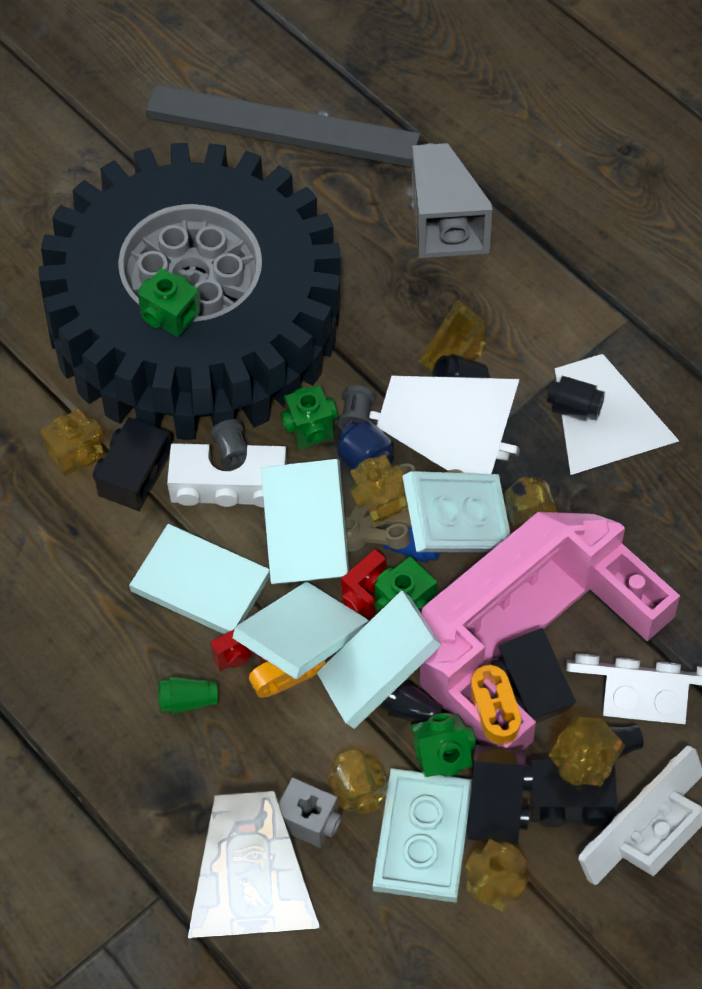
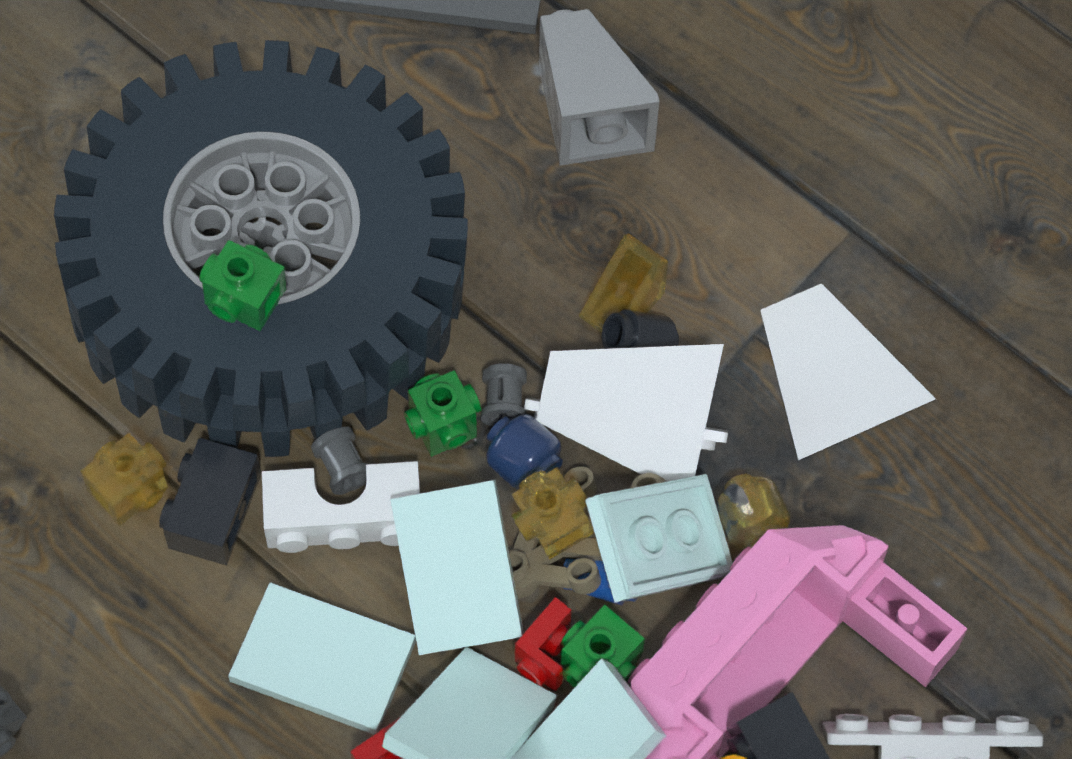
camera: 10 degrees left, 5 degrees up
black brick [547,376,606,422] -> none

